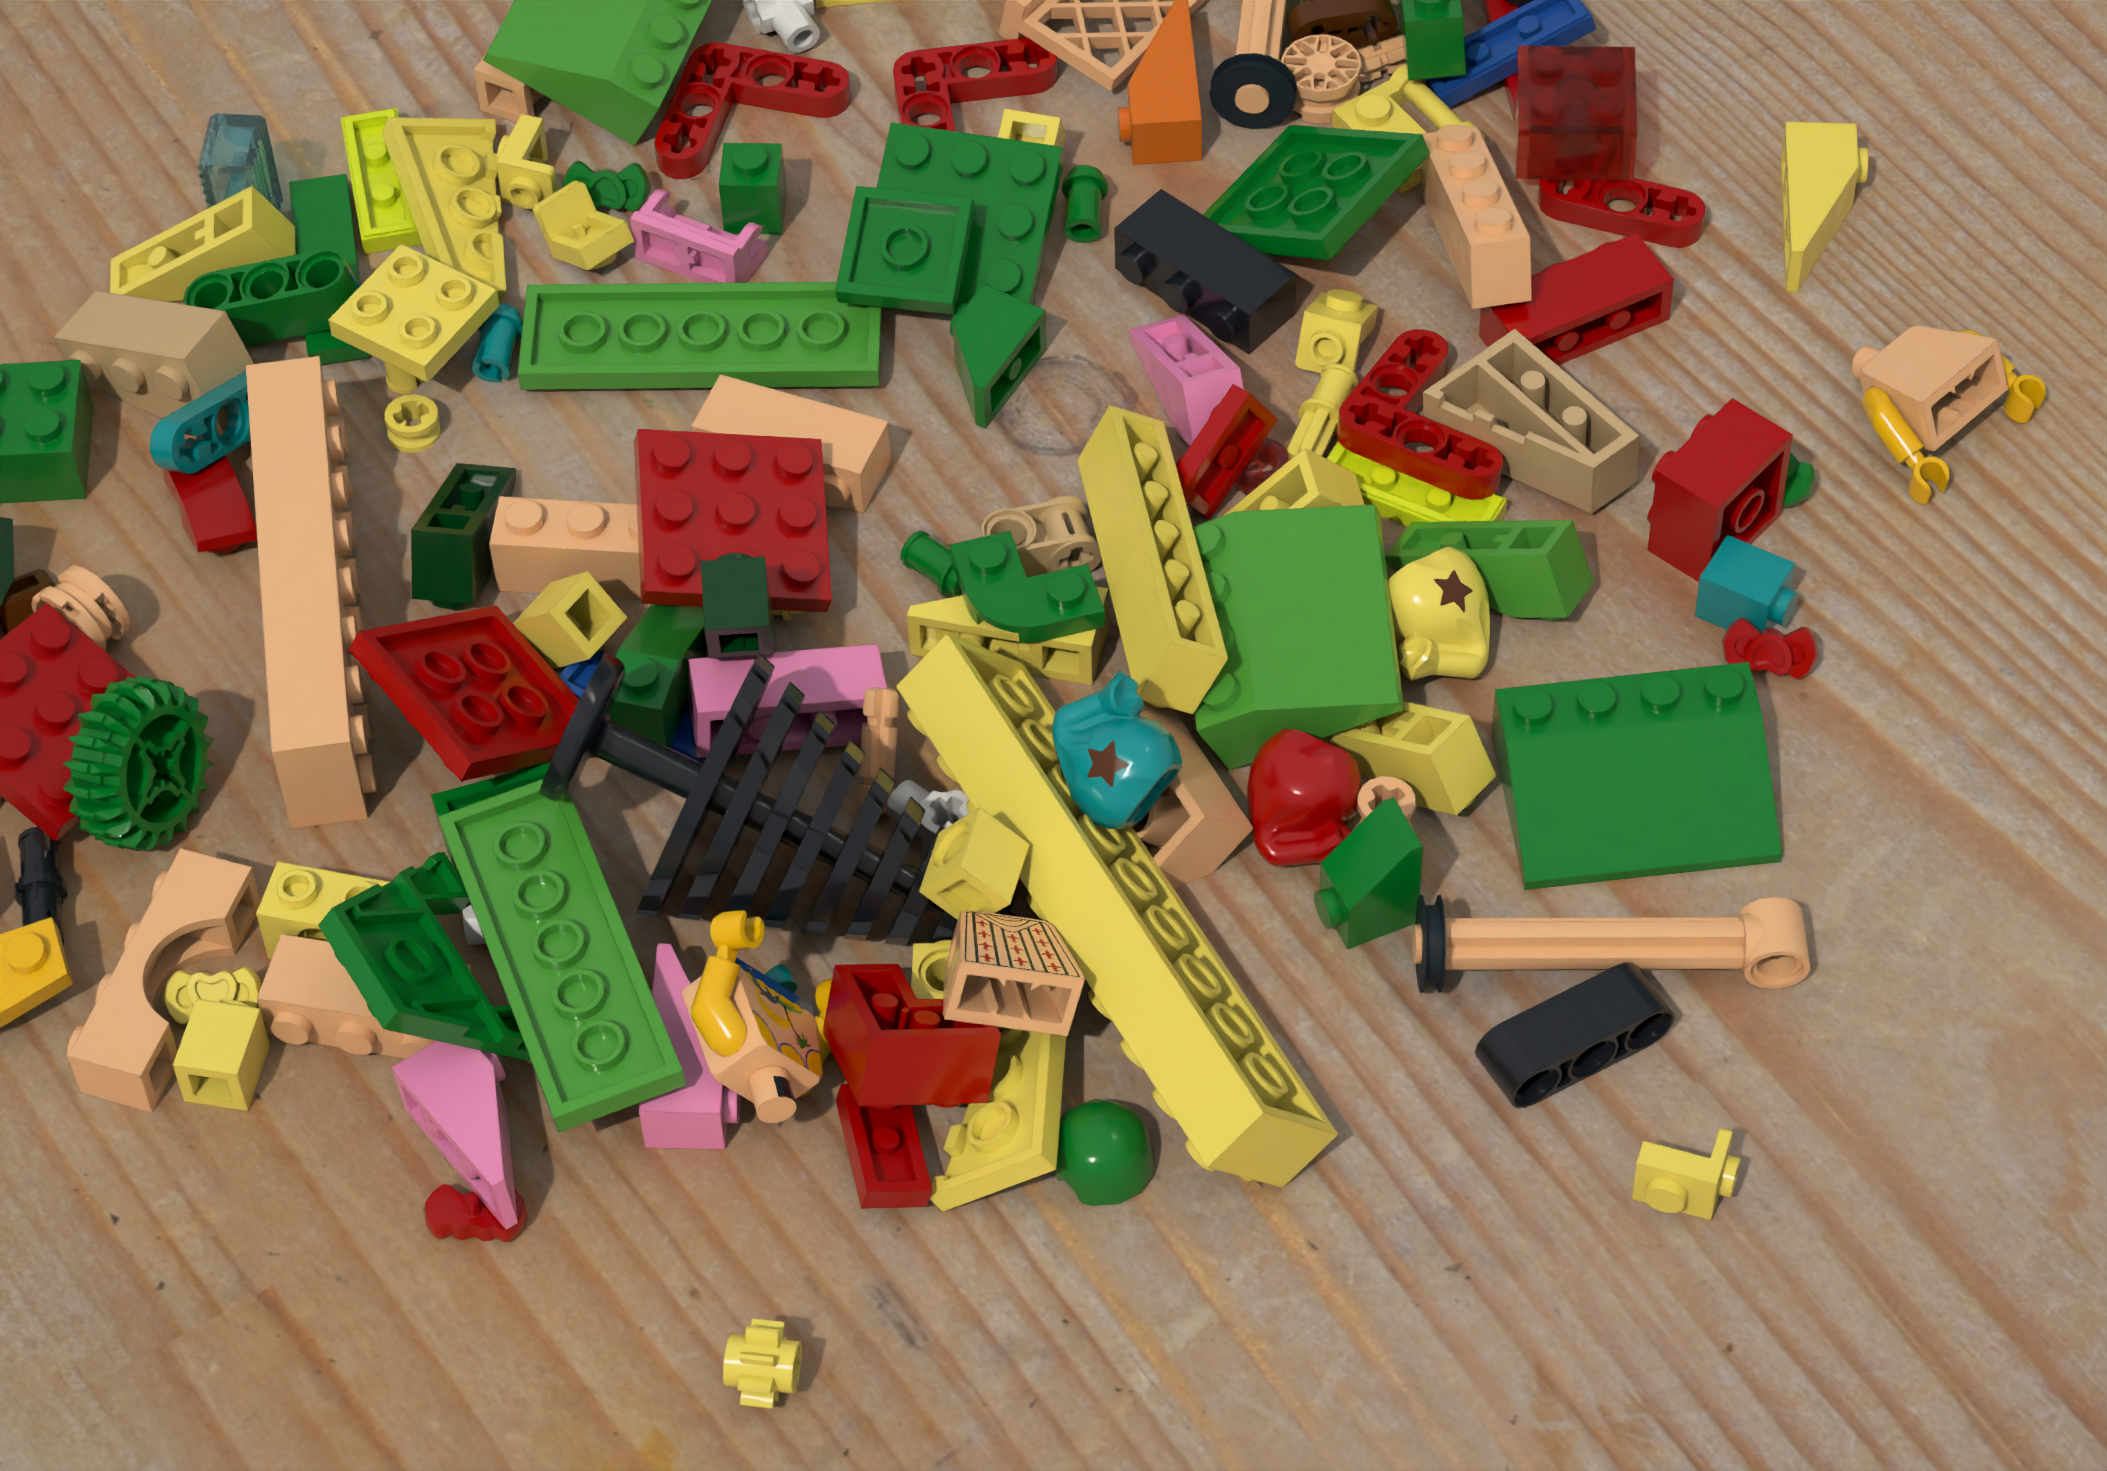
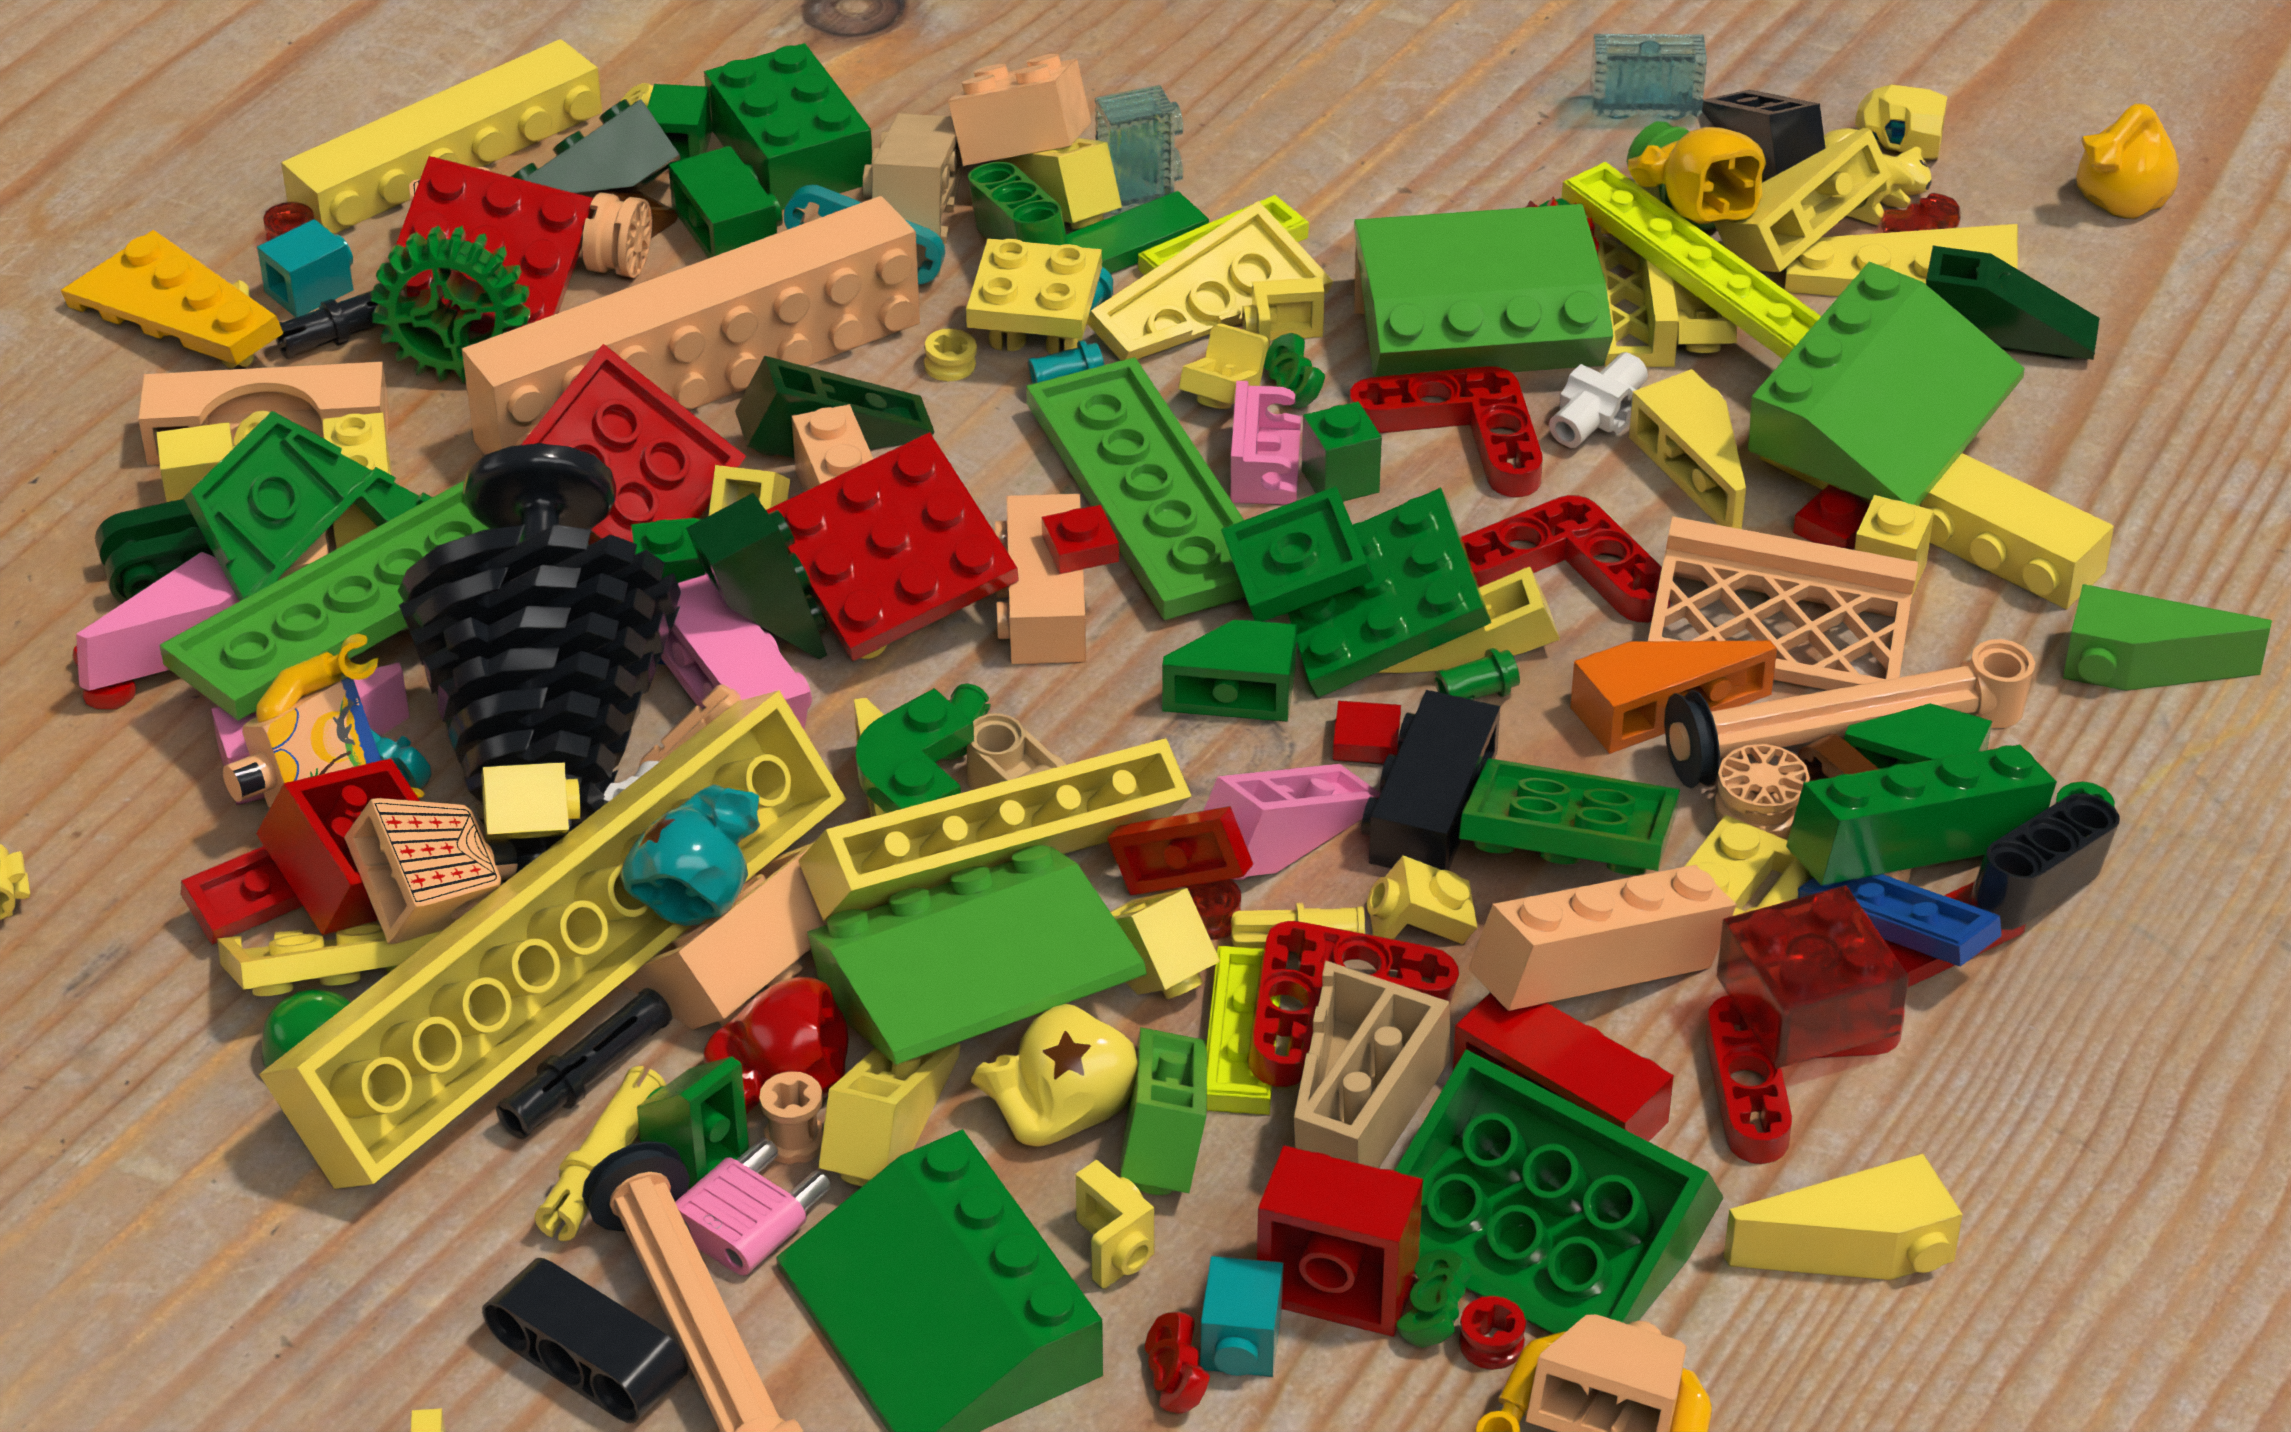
camera: 65 degrees right, 10 degrees down
none -> dark green brick [95,499,216,603]
none -> black pin [496,988,672,1139]
none -> light yellow pin [534,1066,666,1241]
none -> green brick [668,145,783,258]
none -> bright pink piece [675,1138,831,1276]
none -> light nougat brick [948,54,1092,166]
none -> red plate [1041,505,1119,574]
none -> light yellow bracket [1076,1160,1154,1289]
none -> red tile [1333,701,1401,764]
none -> green slope [1395,1050,1724,1335]
none -> red bush [1459,1296,1526,1370]

